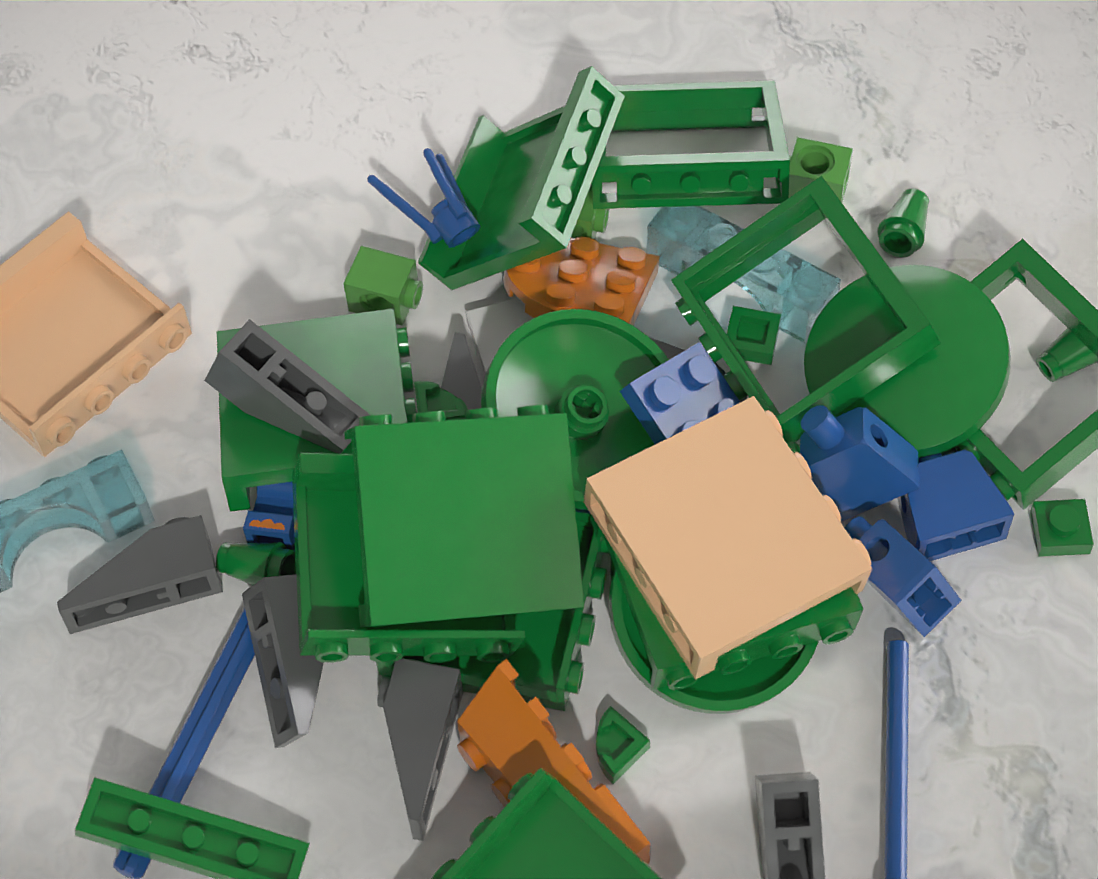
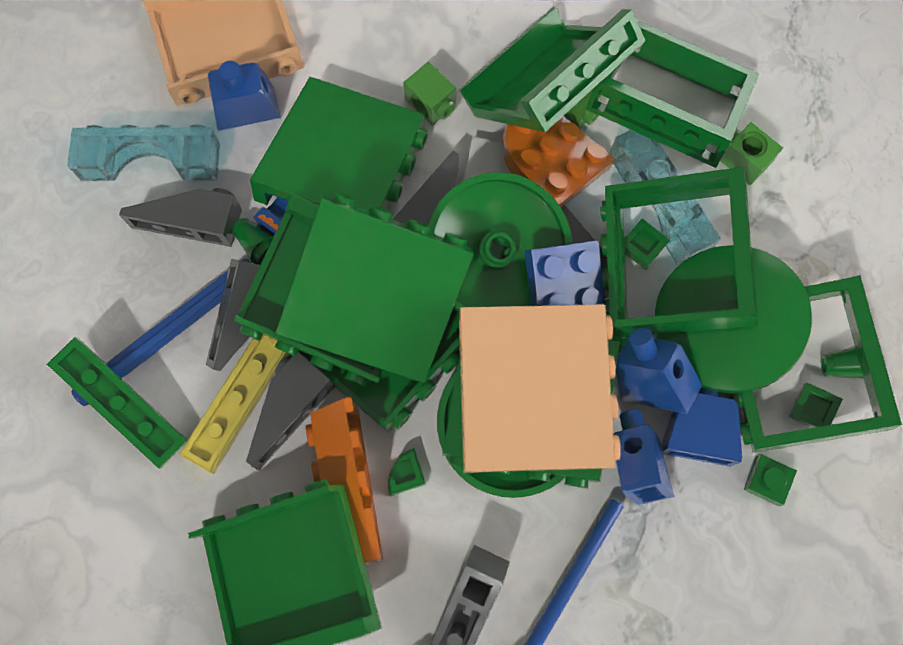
camera: 25 degrees right, 15 degrees up
dark grey slope [204,319,370,454] -> none
blue plant [367,148,480,248] -> none
green tile [414,381,468,420] -> none
green cone [877,188,929,258] -> none
none -> light yellow tile [179,335,288,474]
none -> blue torso [208,61,281,131]
none -> green plate [788,382,843,428]

